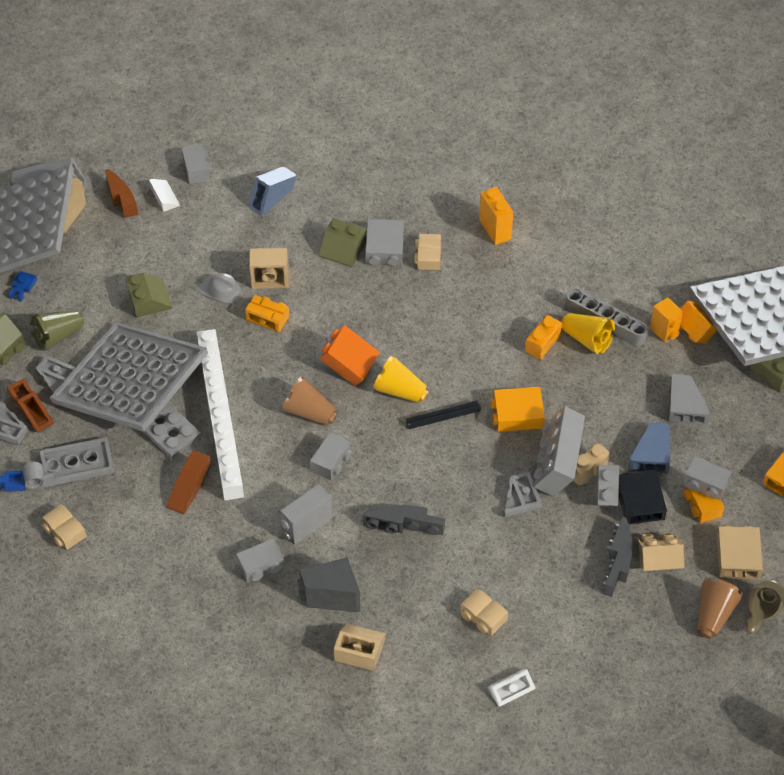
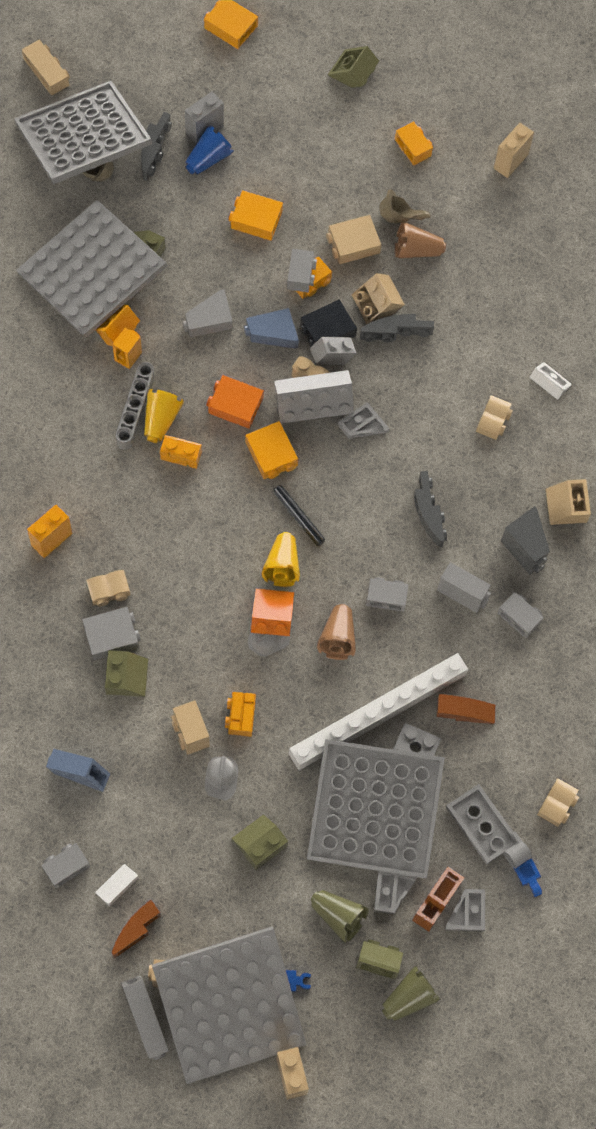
camera: 115 degrees left, 15 degrees up
none -> orange brick [206,375,264,429]

